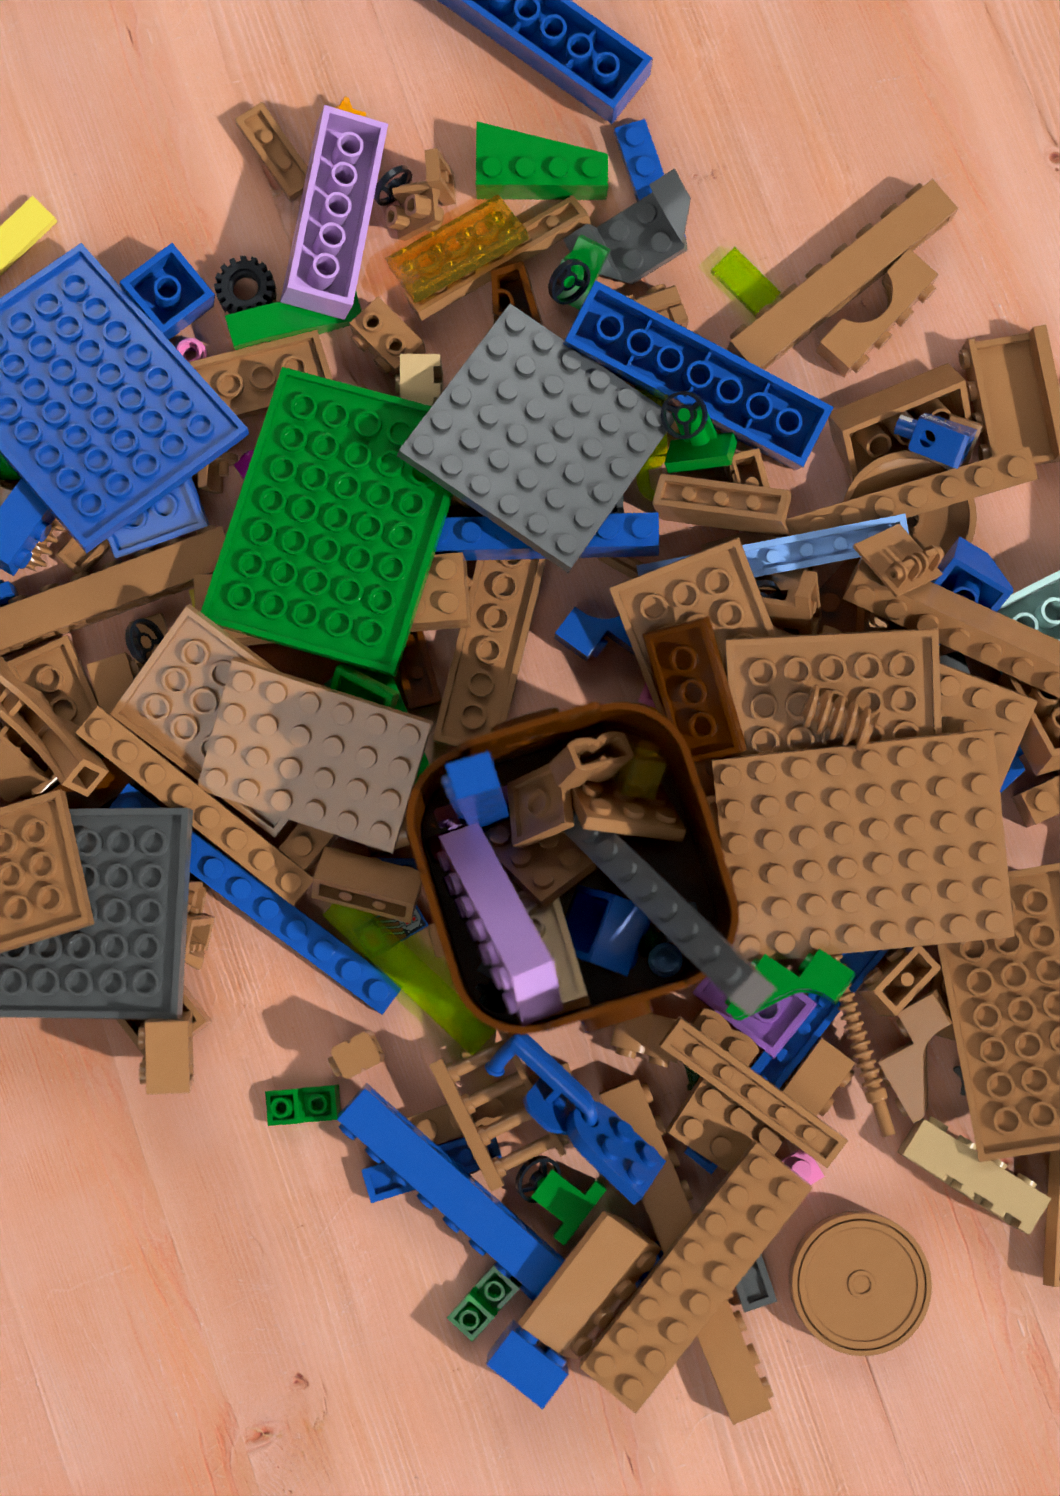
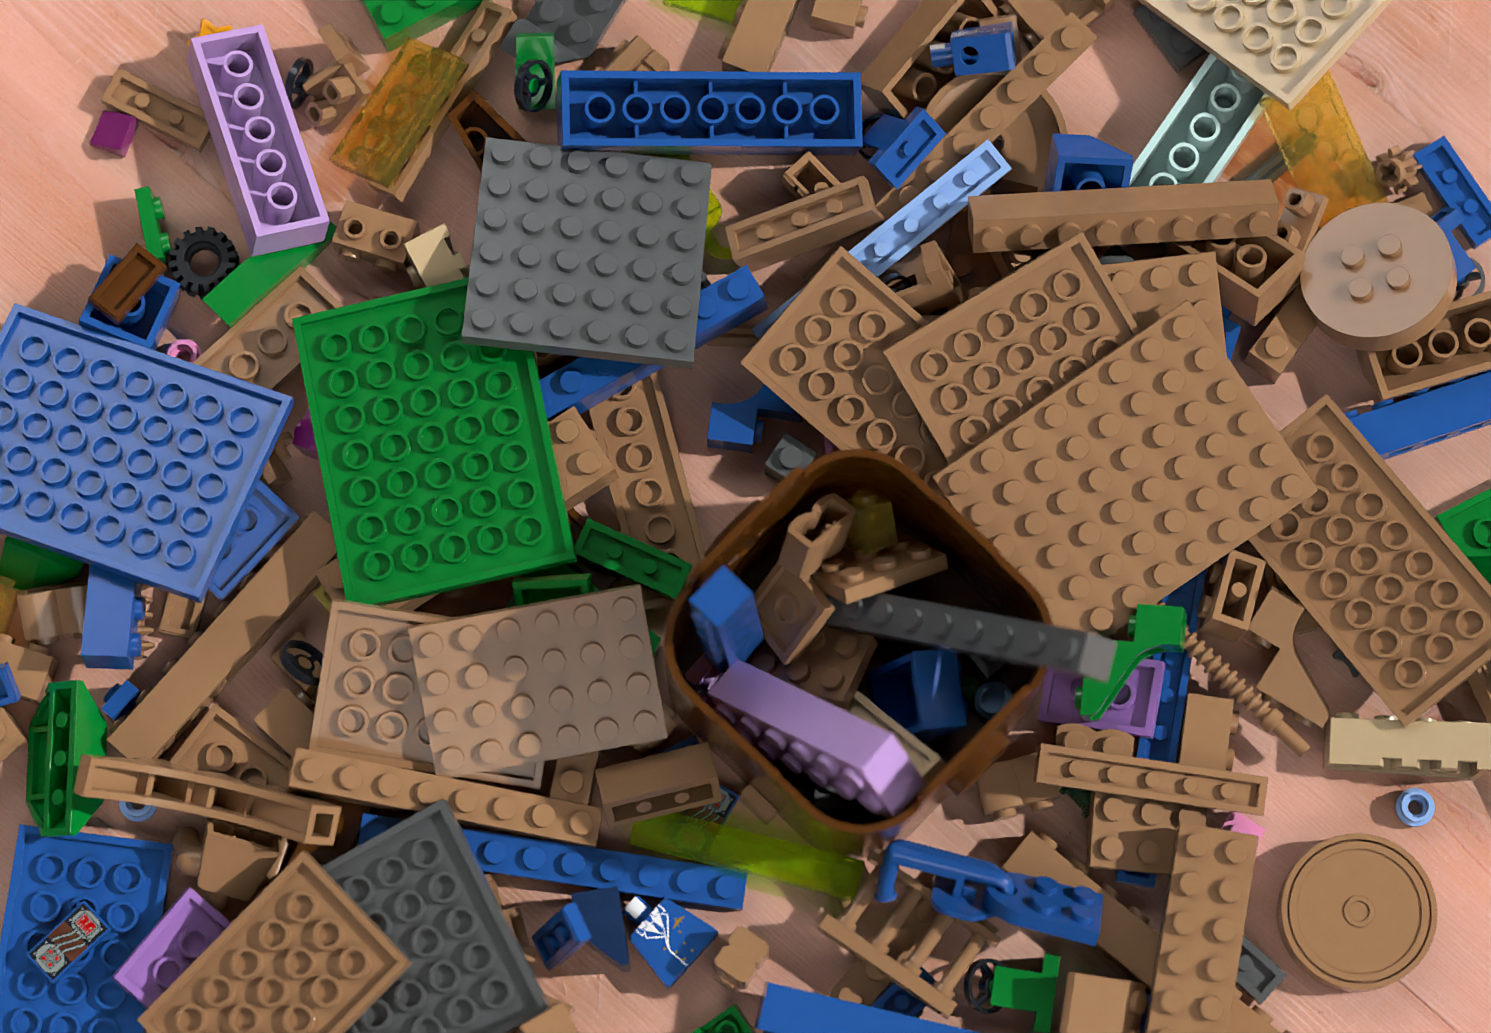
camera: 30 degrees left, 5 degrees down
reddish brown tile [642,616,747,763] -> none
green piece [661,390,737,473] -> none
medium nougat piece [800,684,880,752] -> none
medium nougat hinge [852,523,944,598] -> none
none -> reddish brown tile [88,243,167,325]
none -> magenta slope [89,110,139,158]
none -> green plate [134,186,172,267]
none -> blue tile [532,902,592,970]
none -> dark blue slope [565,886,631,972]
none -> green plate [574,518,693,601]
none -> blue torso [623,895,718,990]
none -> dark grey brick [764,433,817,483]
none -> blue piece [858,106,946,189]
none -> light blue plate [1395,788,1435,827]

